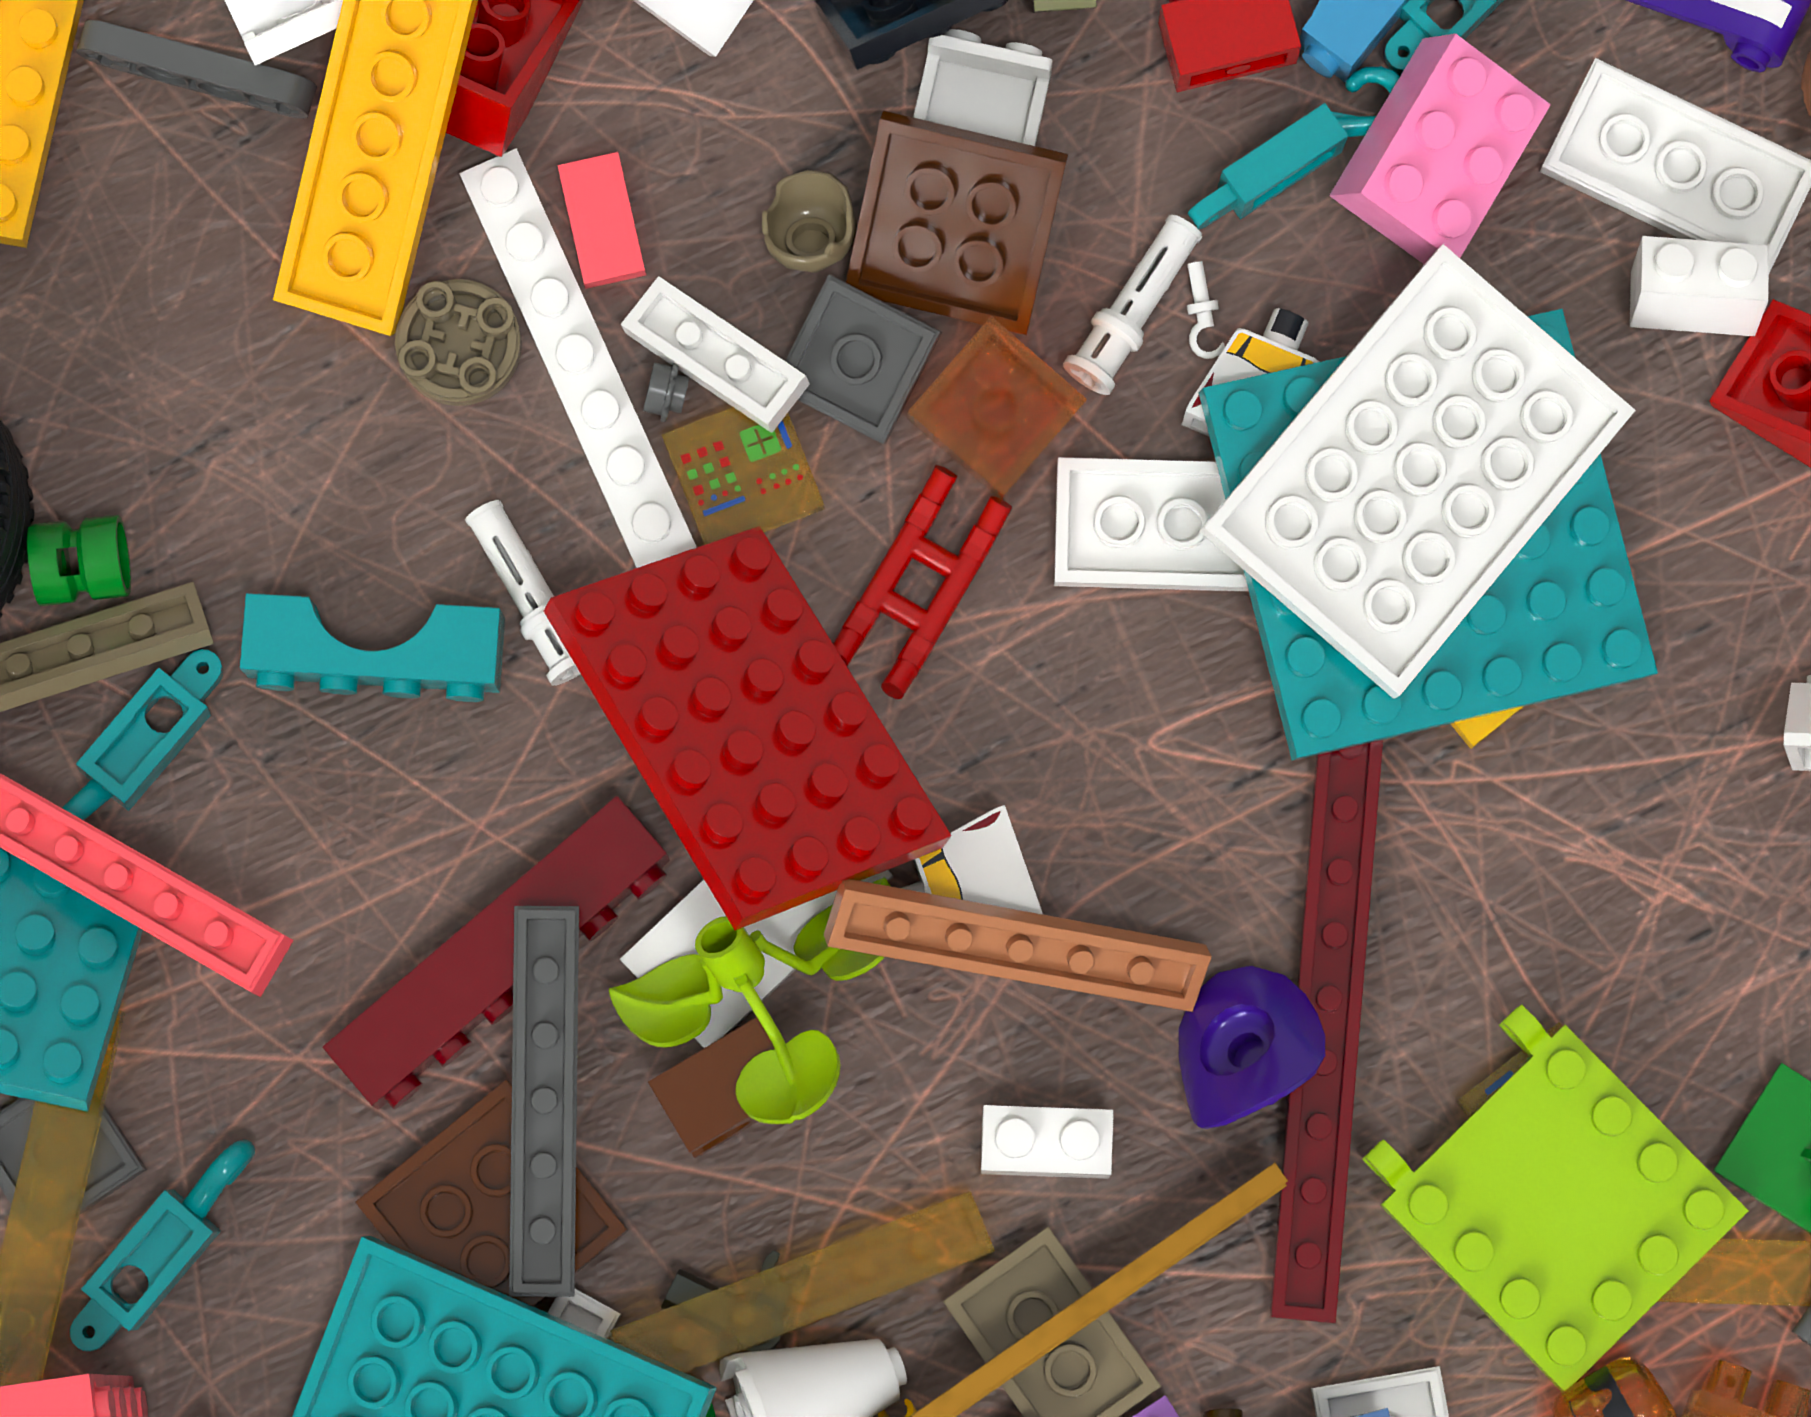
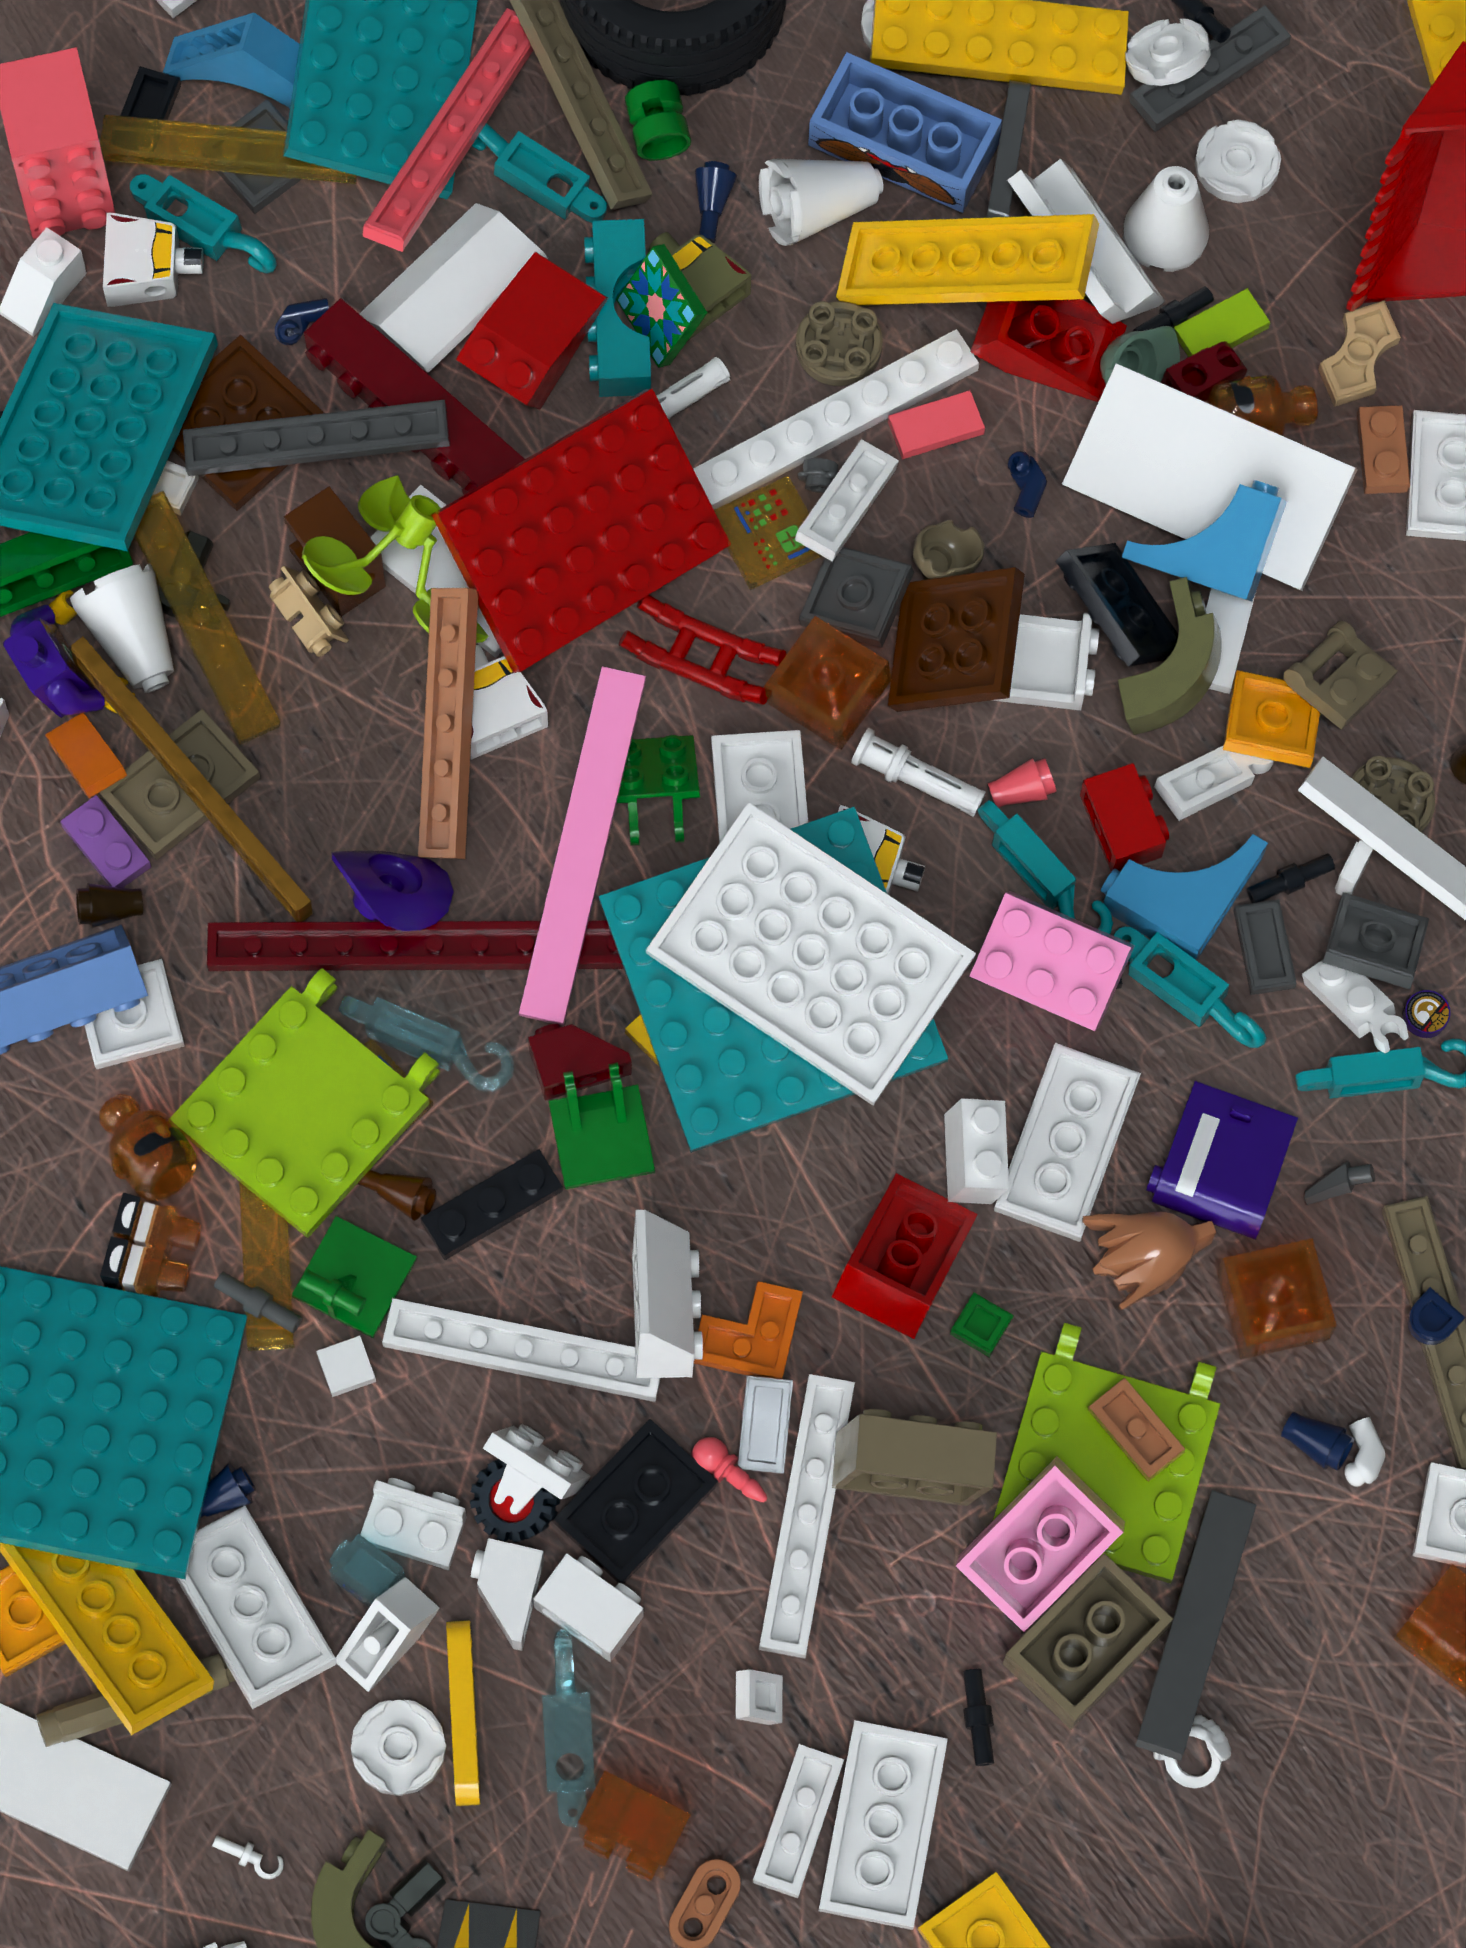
camera: 80 degrees right, 10 degrees down
white brick [981,1105,1113,1179] -> none
white hand [1187,261,1225,359] -> none
none -> white torso [103,213,204,307]
none -> tan hinge [269,566,349,657]
none -> dark blue arm [274,298,329,345]
none -> clear light blue piece [338,996,515,1092]
none -> reddish brown cone [358,1170,436,1221]
none -> white slope [359,203,548,373]
none -> black plate [421,1149,563,1260]
none -> red slope [456,252,608,410]
none -> bright pink tile [519,666,646,1026]
none -> dark red slope [528,1024,632,1100]
none -> green plate [548,1063,655,1190]
none -> tile [616,244,708,368]
none -> green plate [617,735,700,846]
none -> olive torso [649,232,751,340]
none -> dark blue cone [695,161,737,243]
none -> white cone [759,159,883,246]
none -> medium blue brick [808,52,1002,213]
none -> coral cone [987,758,1057,808]
none -> dark blue arm [1007,451,1047,518]

